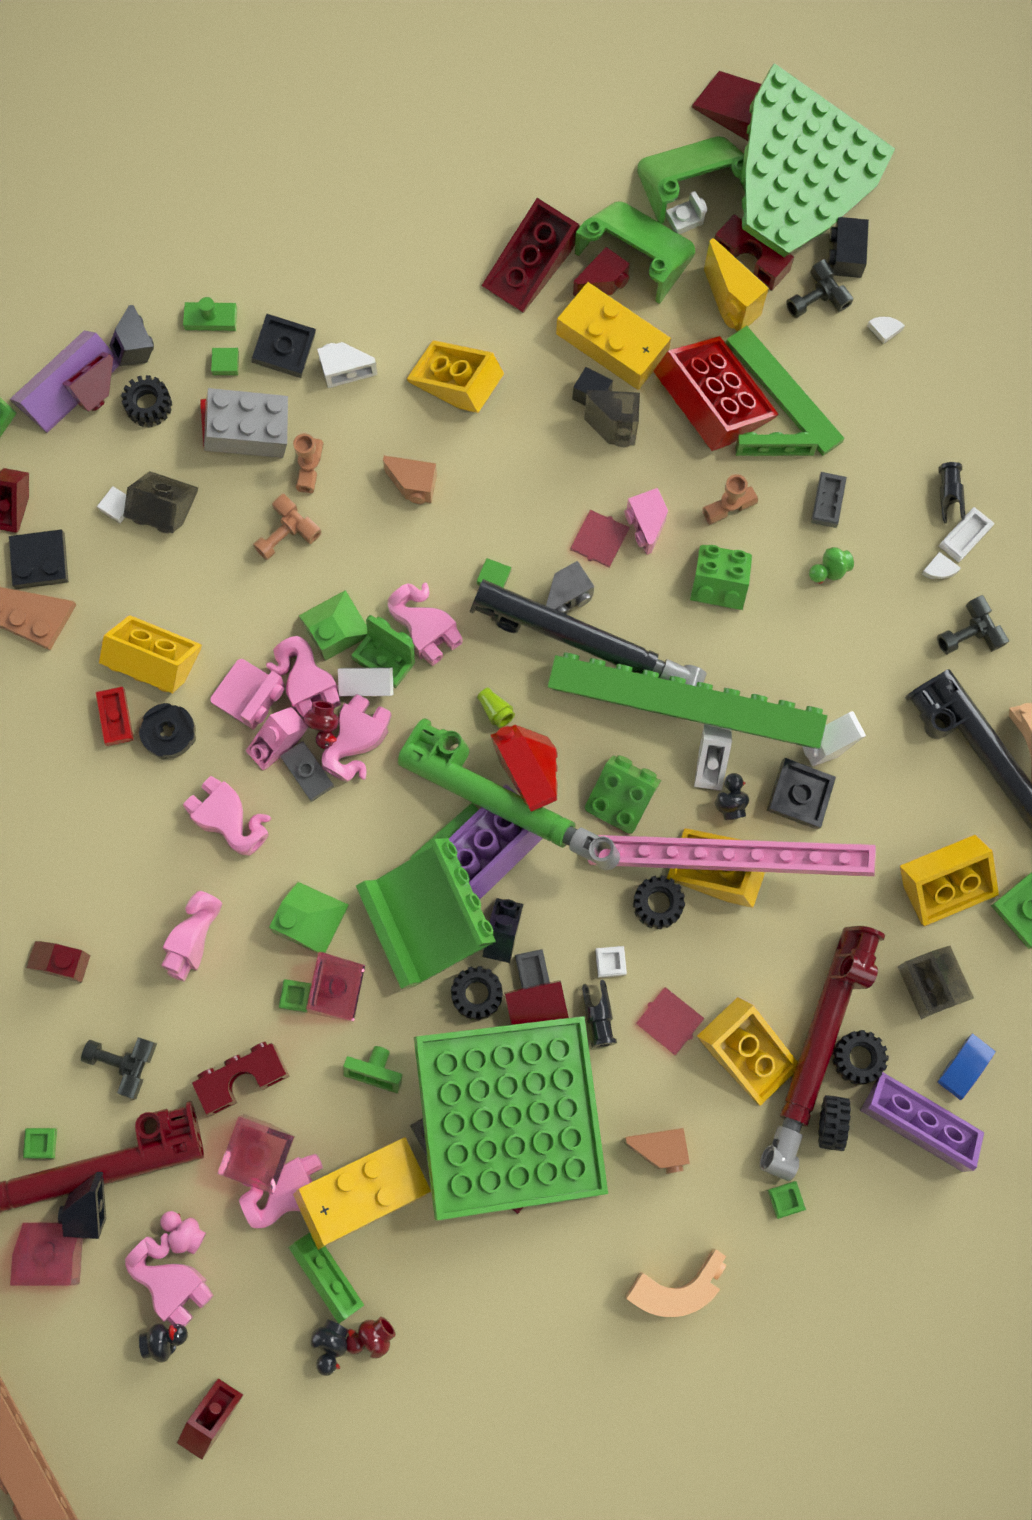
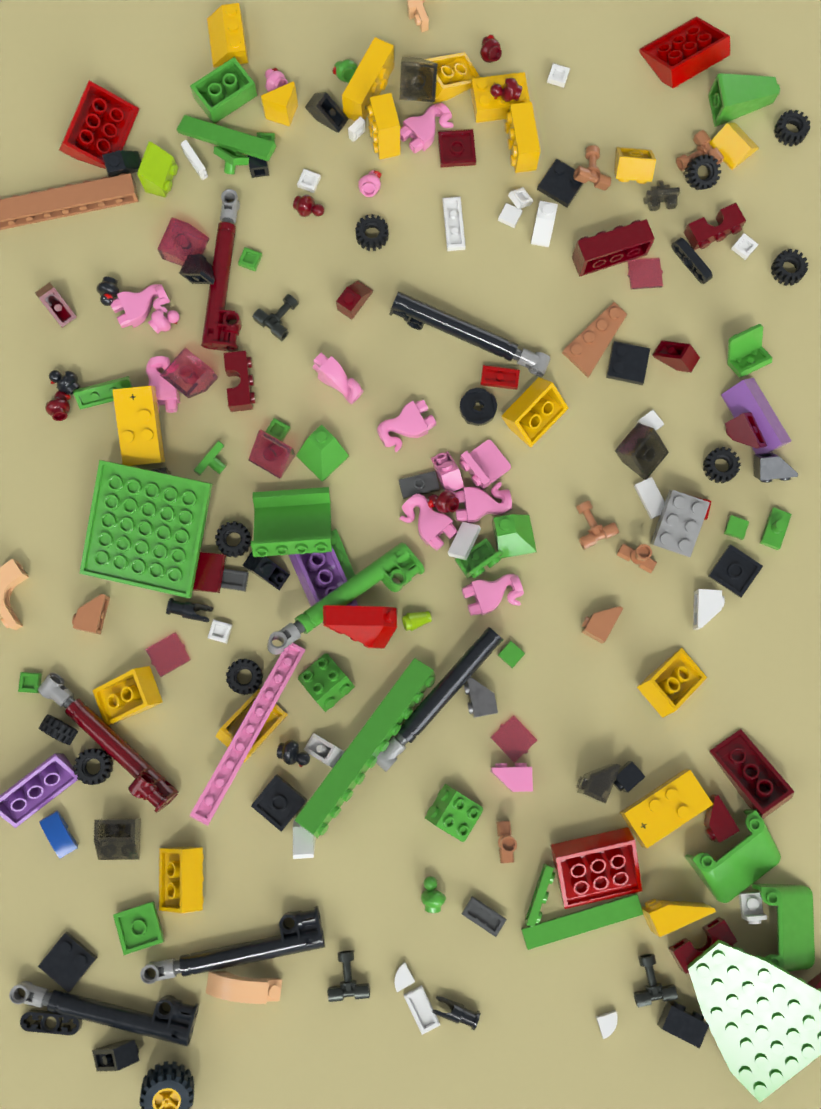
camera: 110 degrees right, 5 degrees up
none -> black piece [389,291,551,377]
none -> white tile [634,477,665,519]

